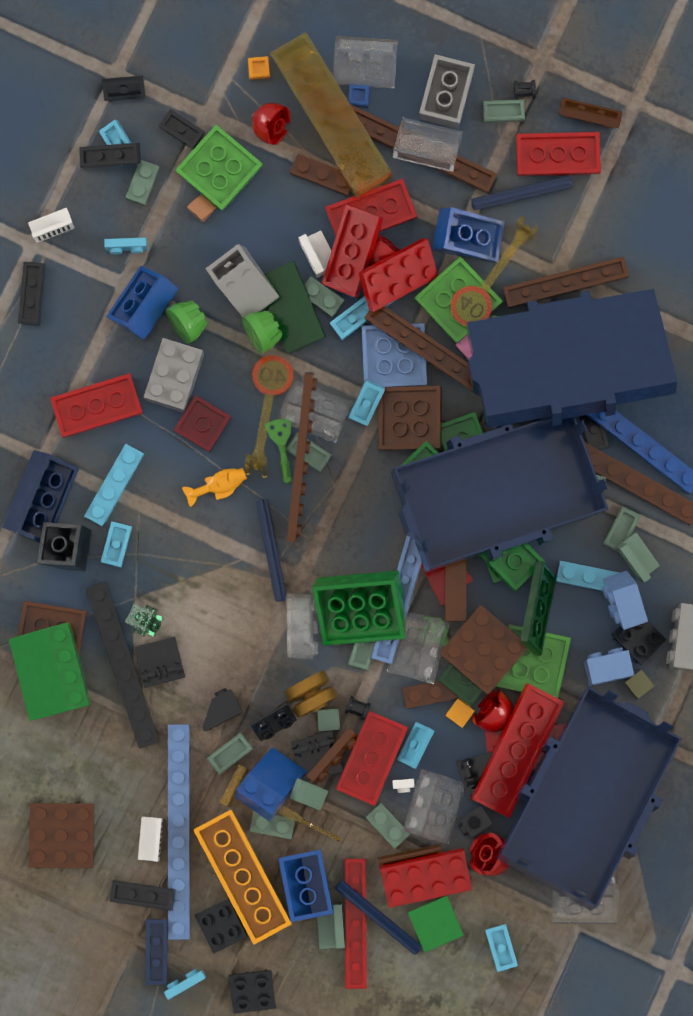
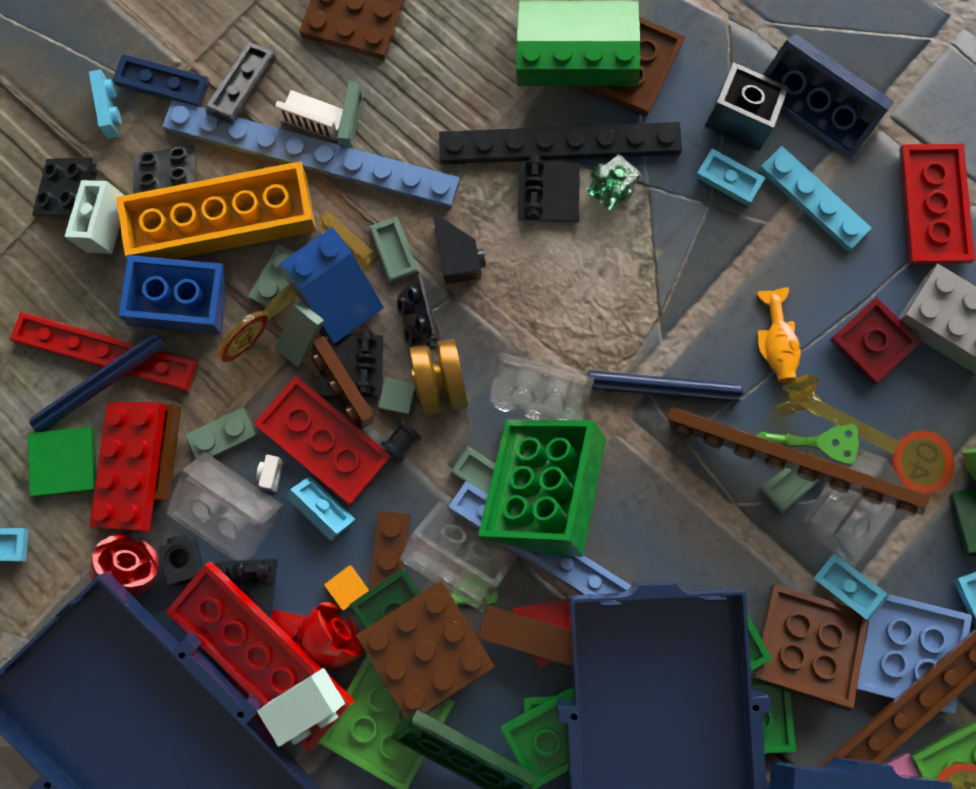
camera: 105 degrees right, 5 degrees down
sand green panel [317,904,345,949] -> none
none -> light aqua brick [64,180,125,254]
none -> light aqua brick [257,668,345,747]
none -> sand green tile [337,81,363,148]

